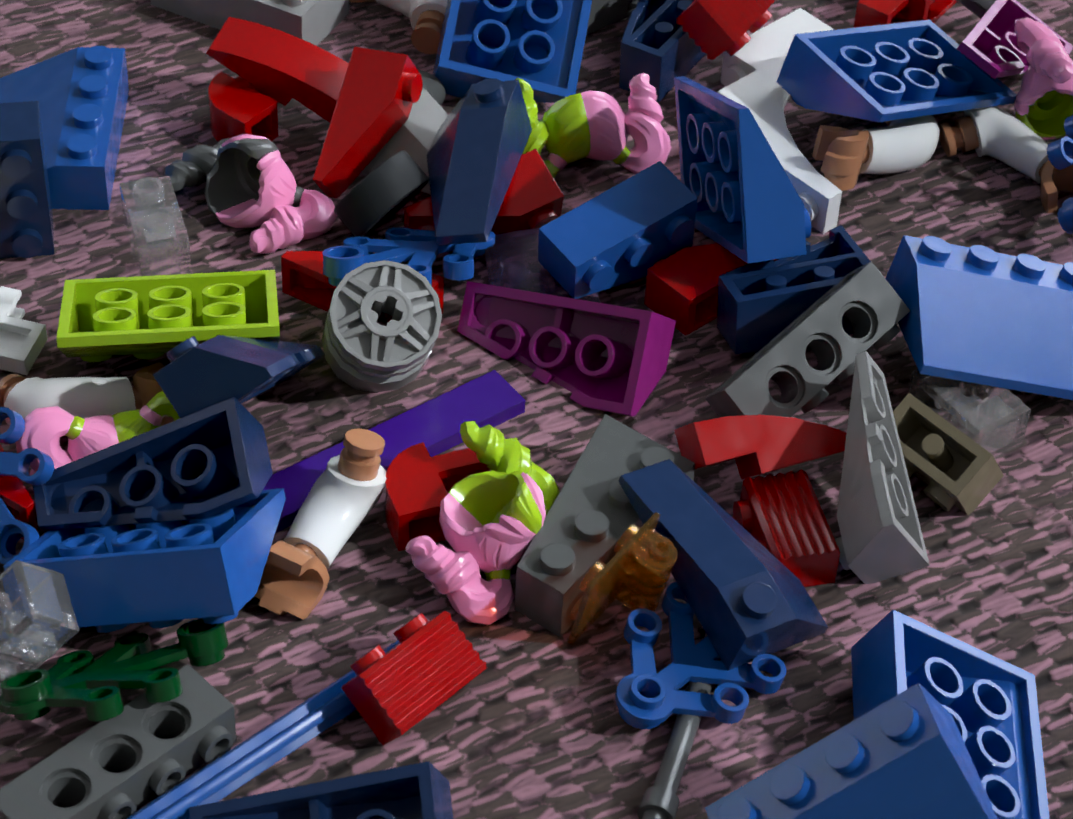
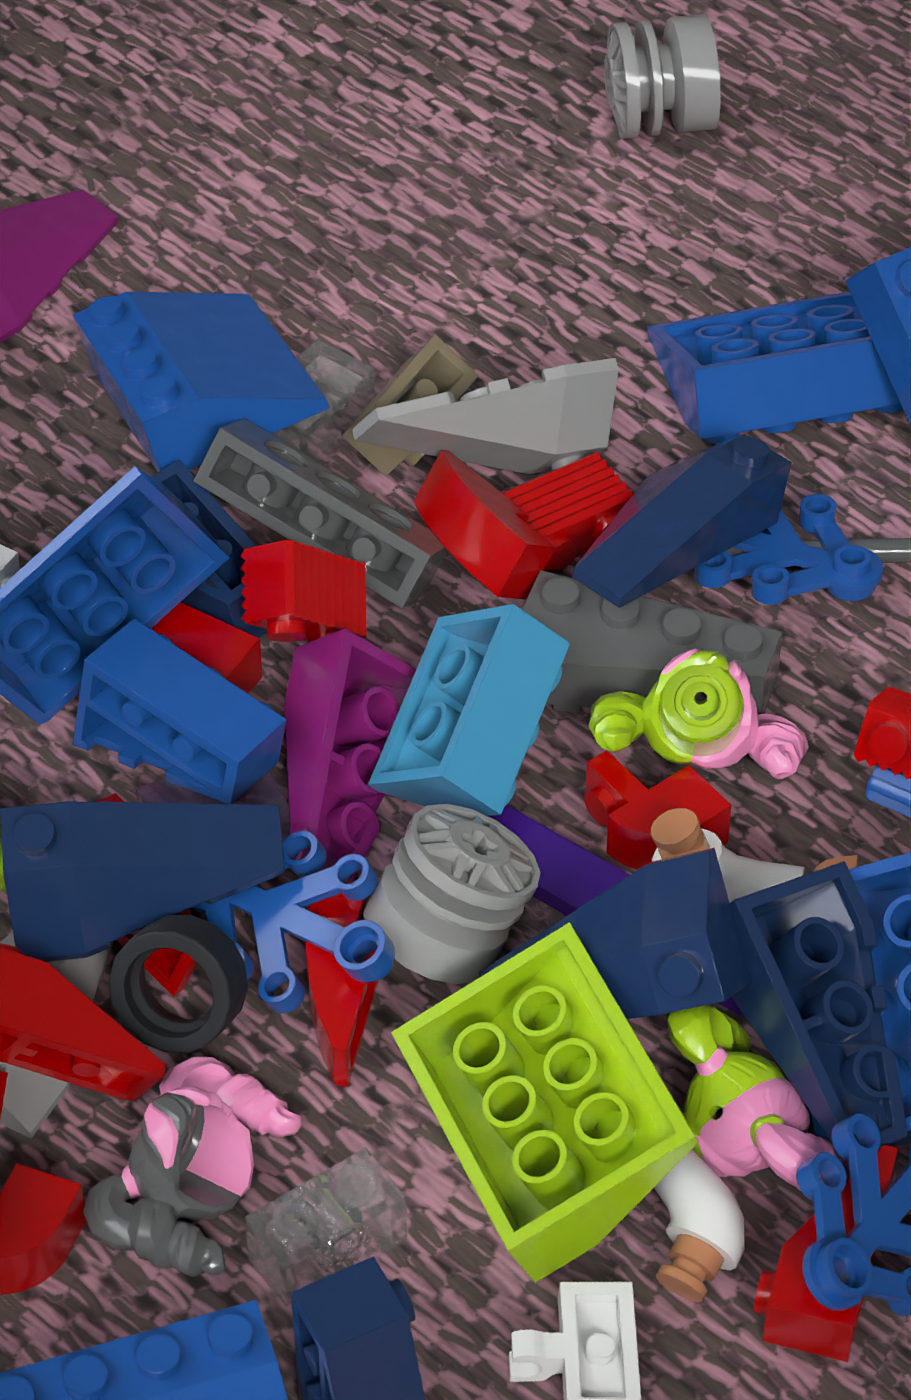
camera: 105 degrees left, 5 degrees up
clear orange hinge [568,512,677,645] -> none
none -> red brick [241,540,367,643]
none -> dark azure slope [368,604,570,816]

